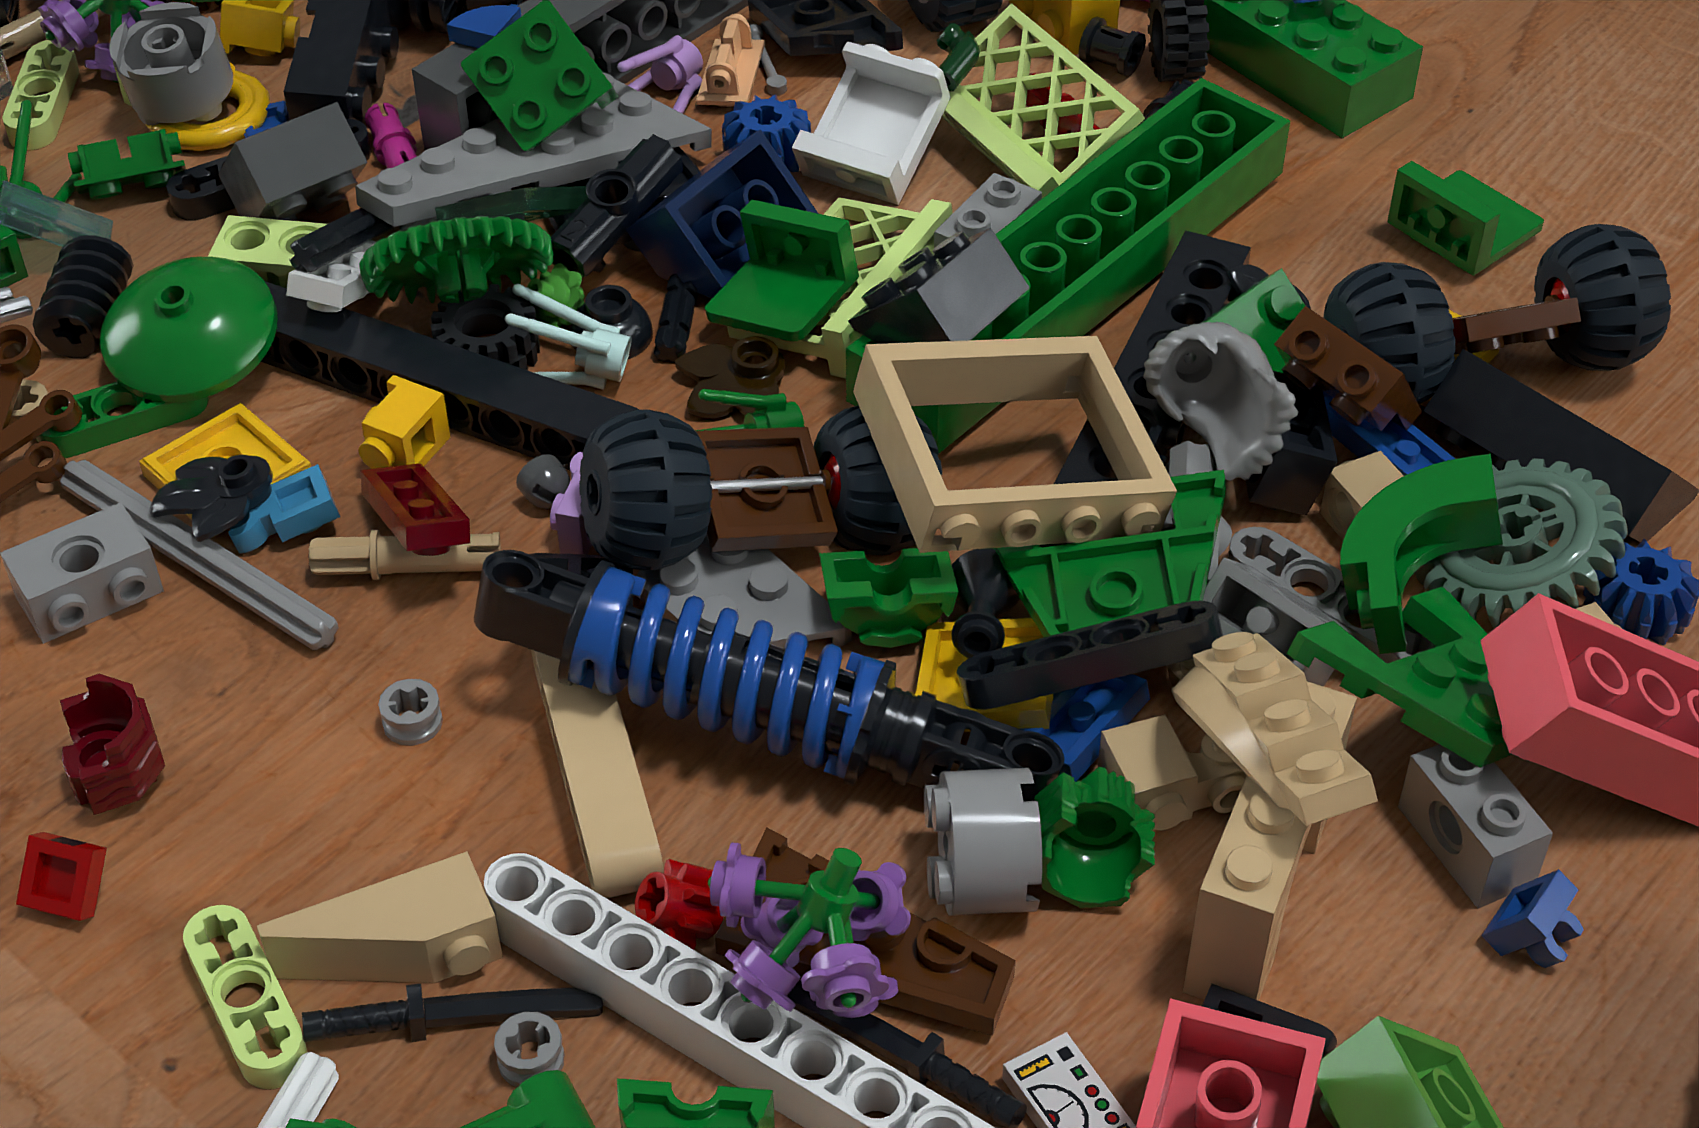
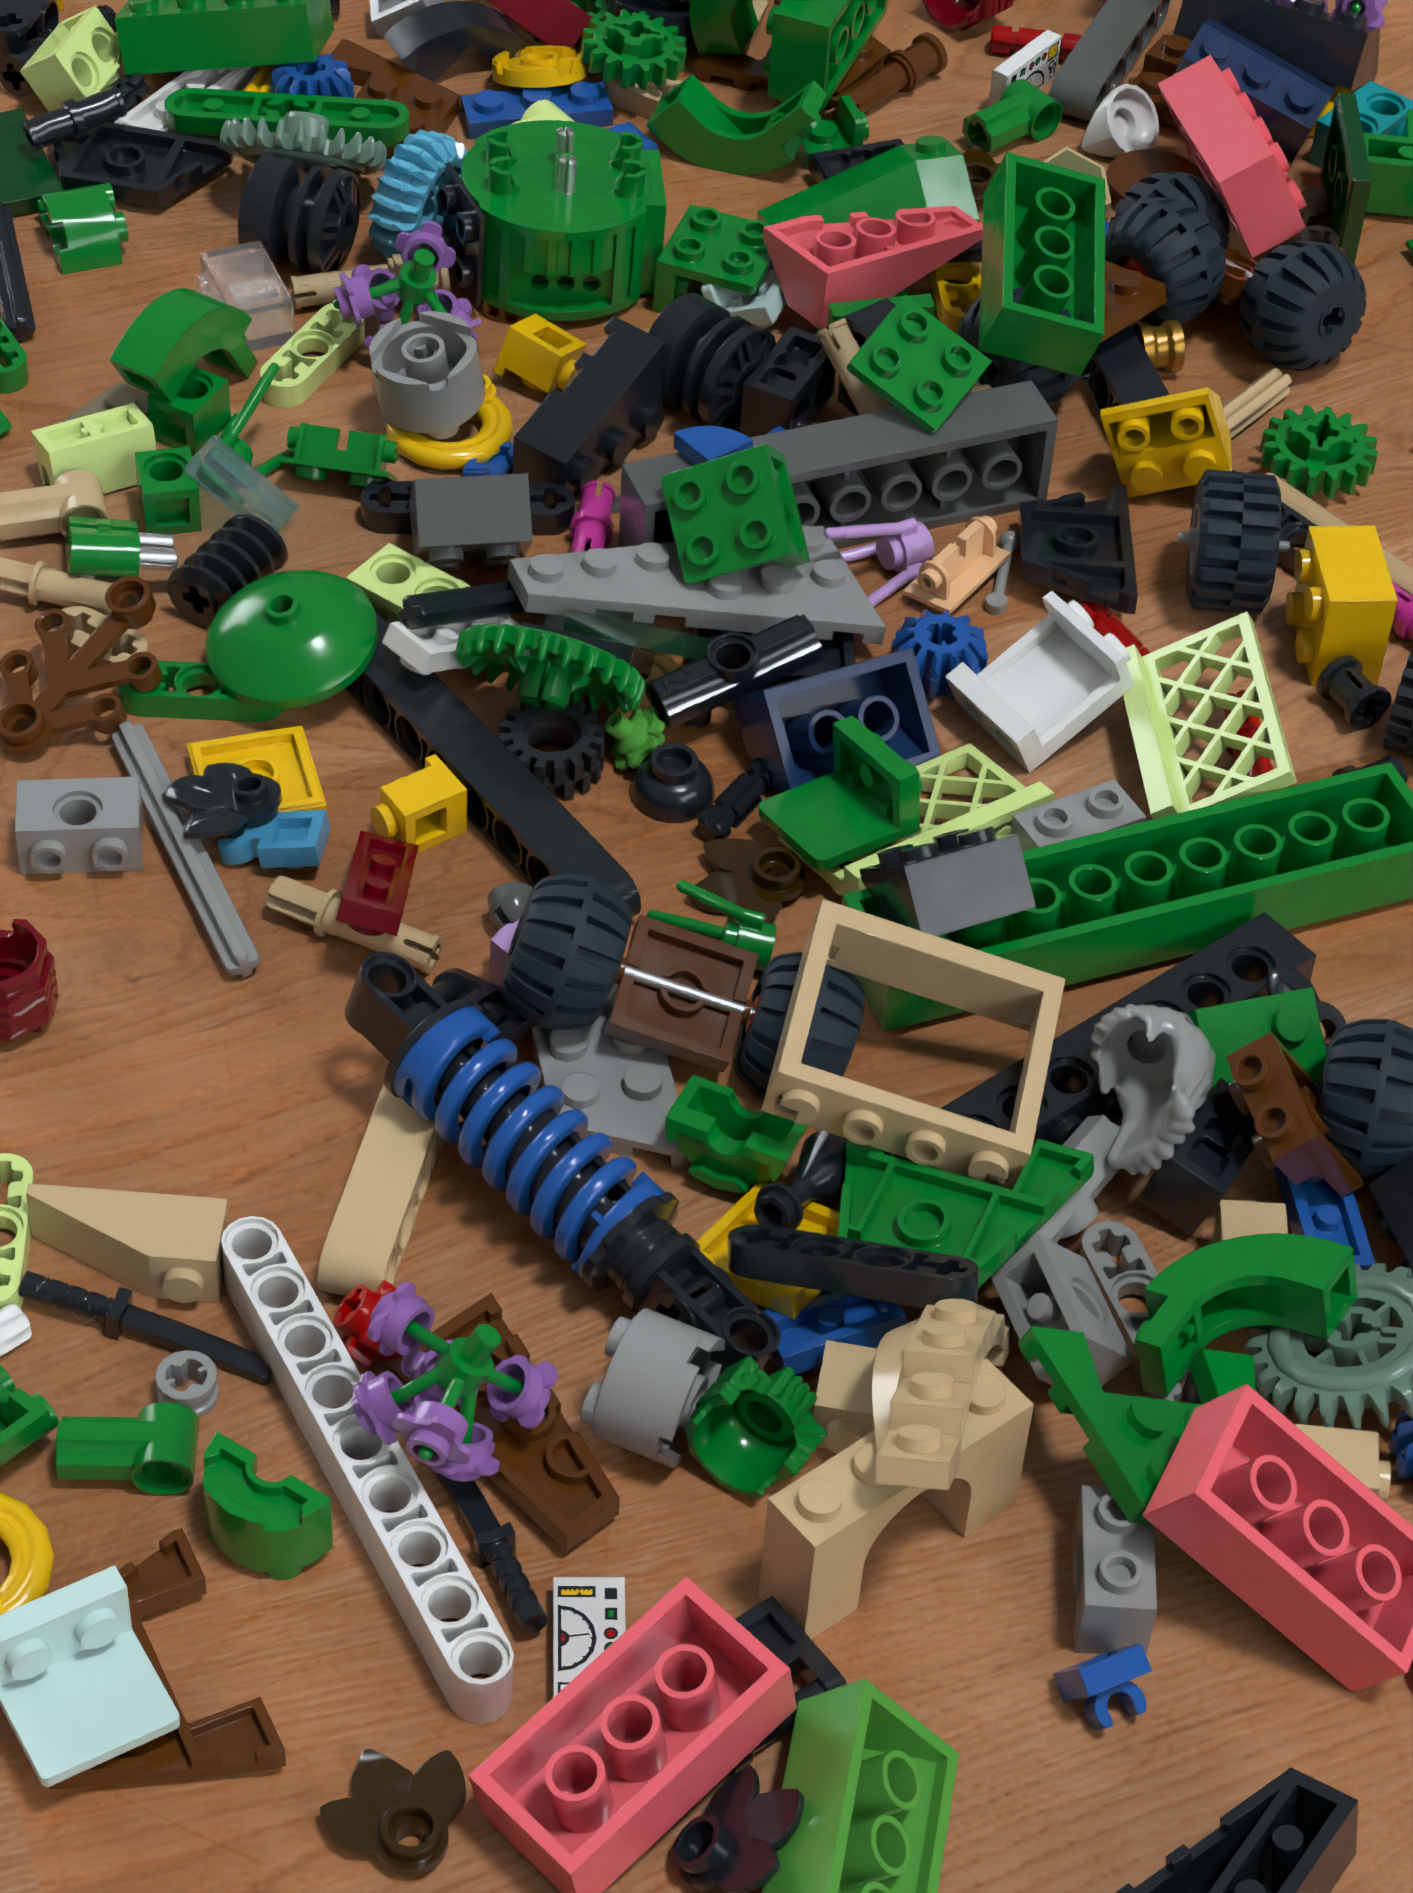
camera: 25 degrees right, 0 degrees up
light grey bush [378,679,443,746] -> none
light aqua plant [505,284,631,390] -> none
dark green arm [937,23,980,91] -> none

